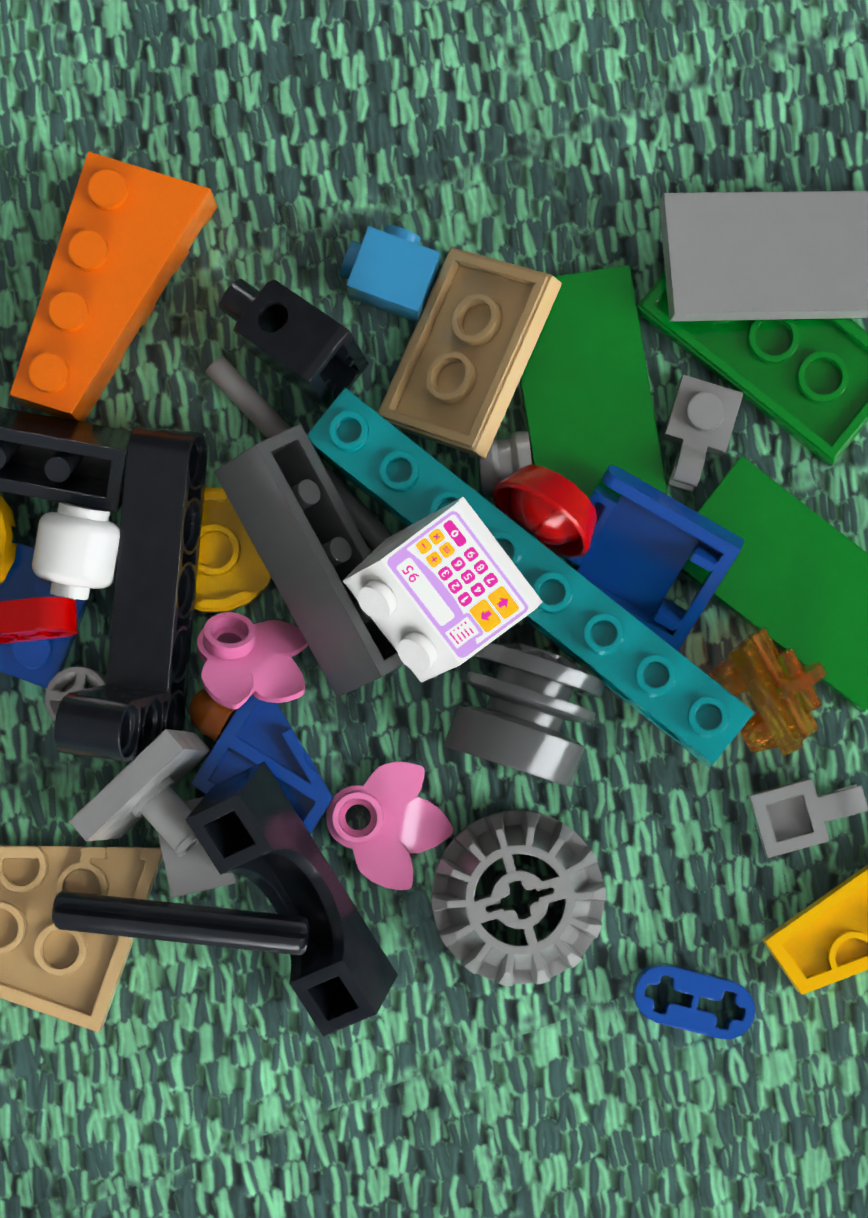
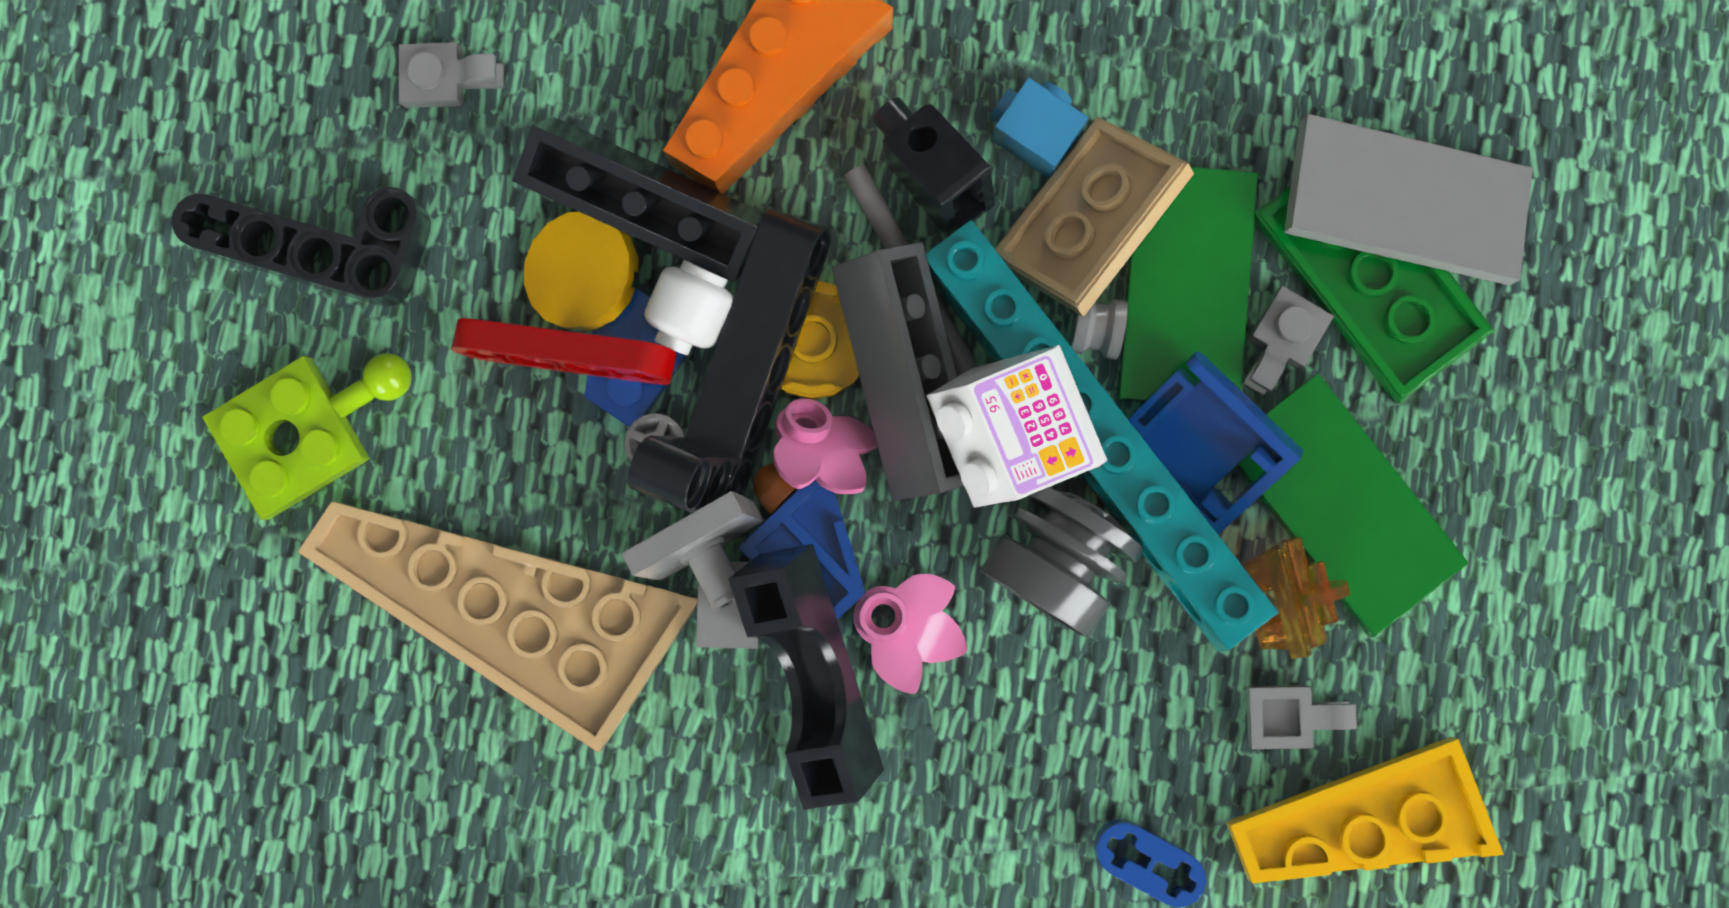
camera: 25 degrees right, 0 degrees up
black axle [52,891,310,955] -> none
light grey gear [432,810,606,986] -> none
red hat [492,464,597,558] -> none

